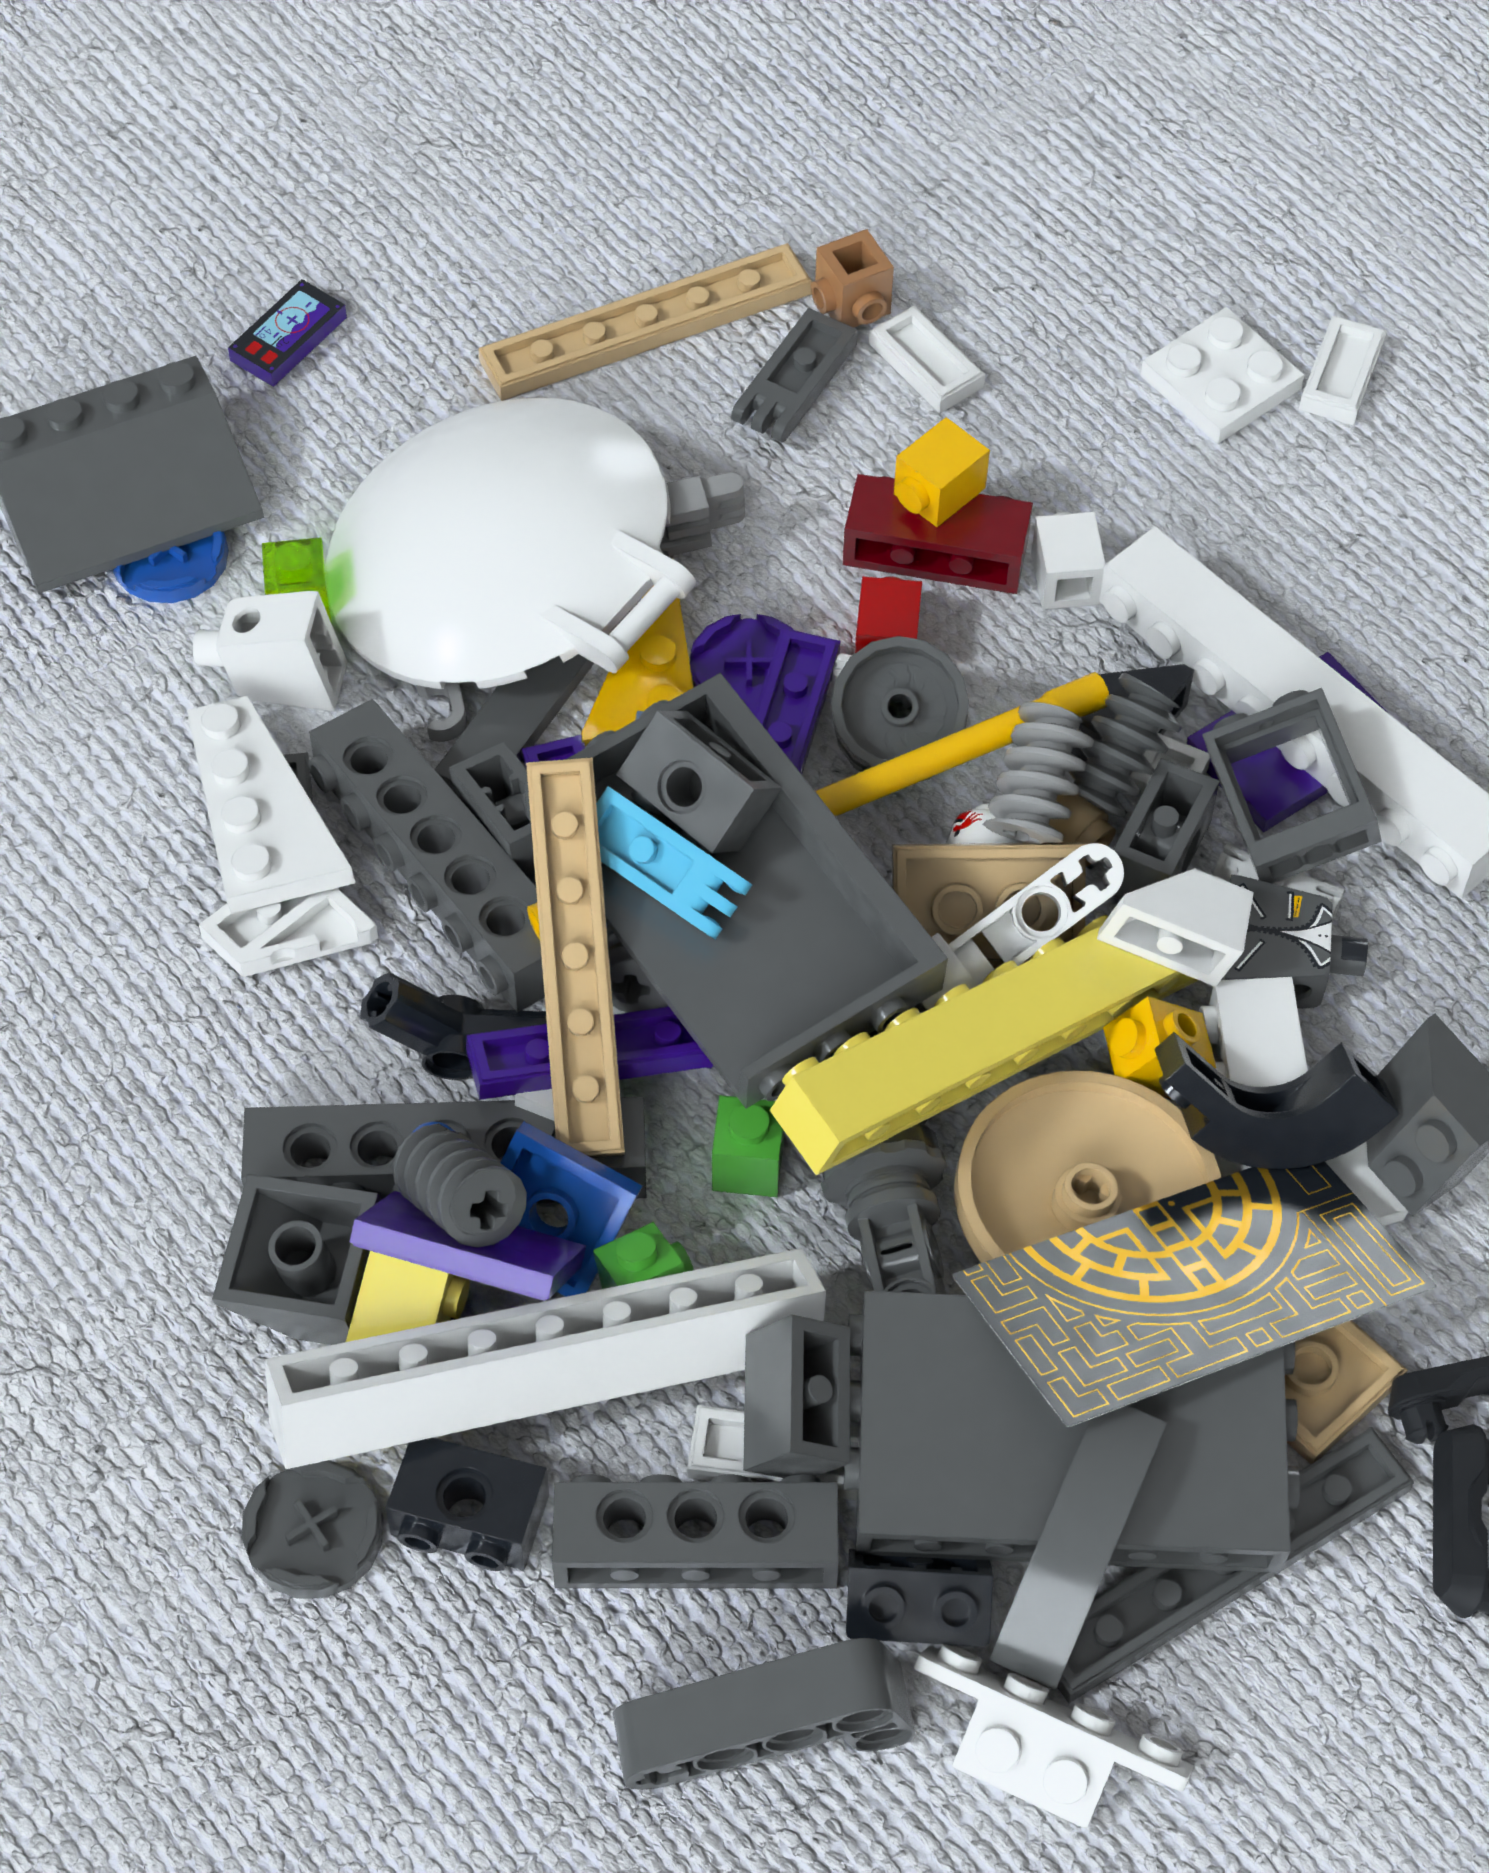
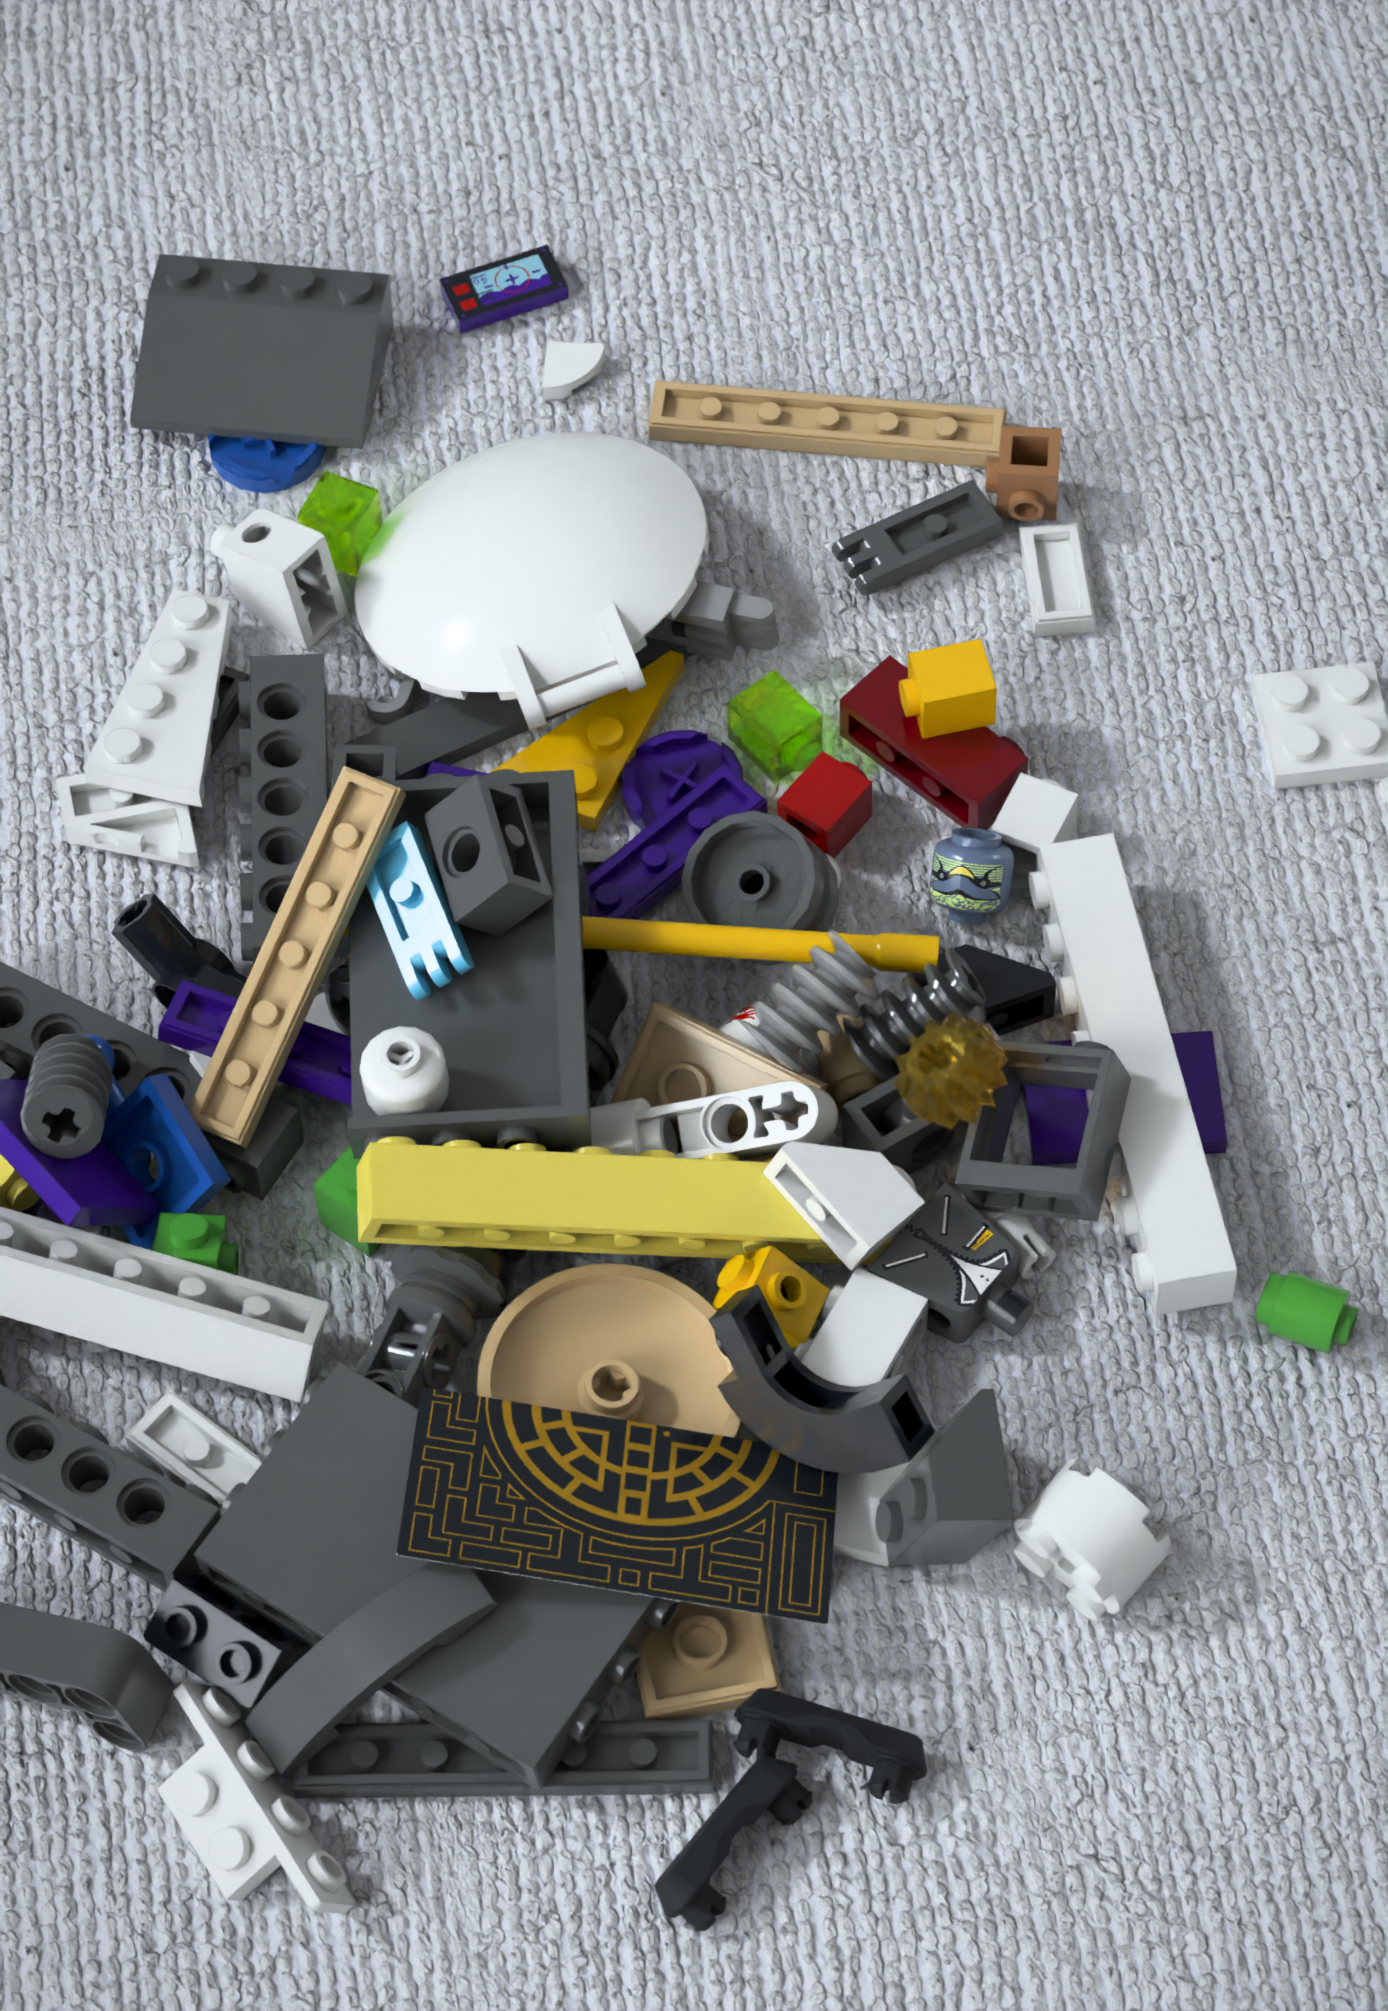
camera: 35 degrees right, 0 degrees up
dark grey brick [743,1314,850,1478] -> none
none -> white head [360,1026,449,1116]
none -> white tile [542,342,606,400]
none -> clear neon green brick [727,669,822,784]
none -> clear yellow gear [893,1012,1009,1130]
none -> sand blue head [929,828,1015,924]

